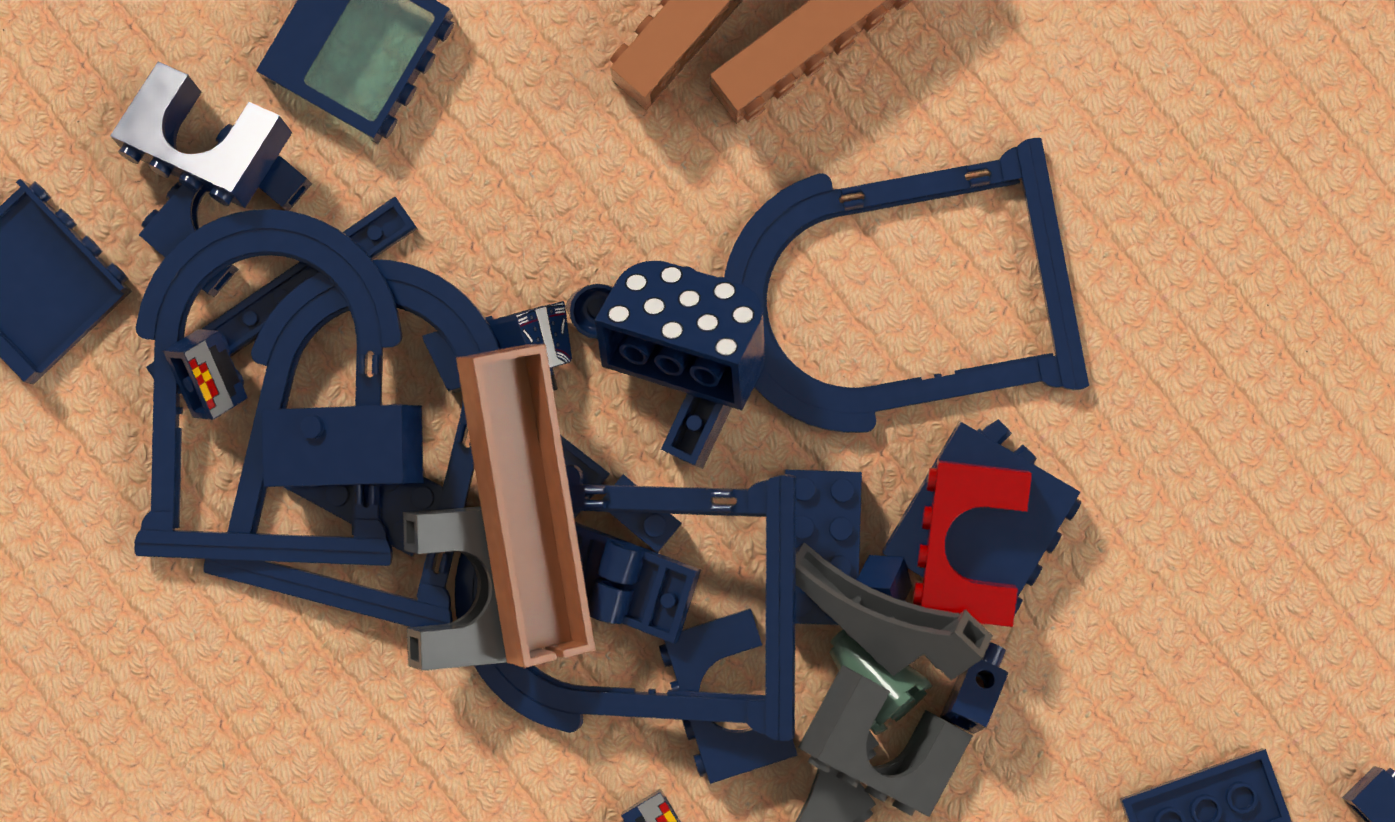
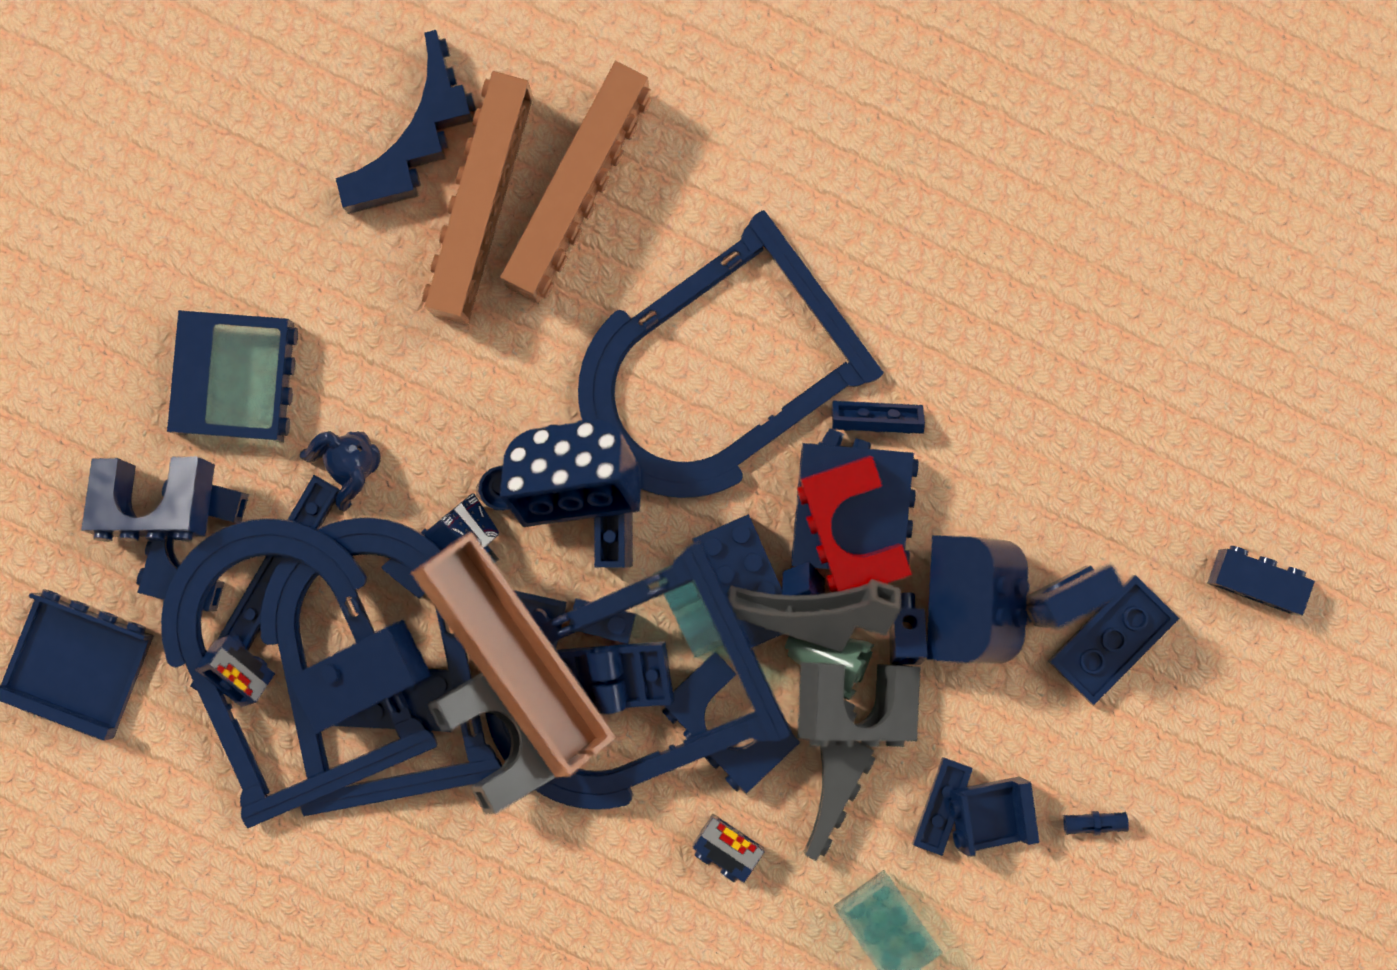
camera: 25 degrees left, 0 degrees up
none -> dark blue hair [299,431,381,512]
none -> clear light blue brick [654,565,723,658]
none -> dark blue plate [832,401,925,434]
none -> dark blue brick [926,535,1030,663]
none -> dark blue arch [1026,564,1127,629]

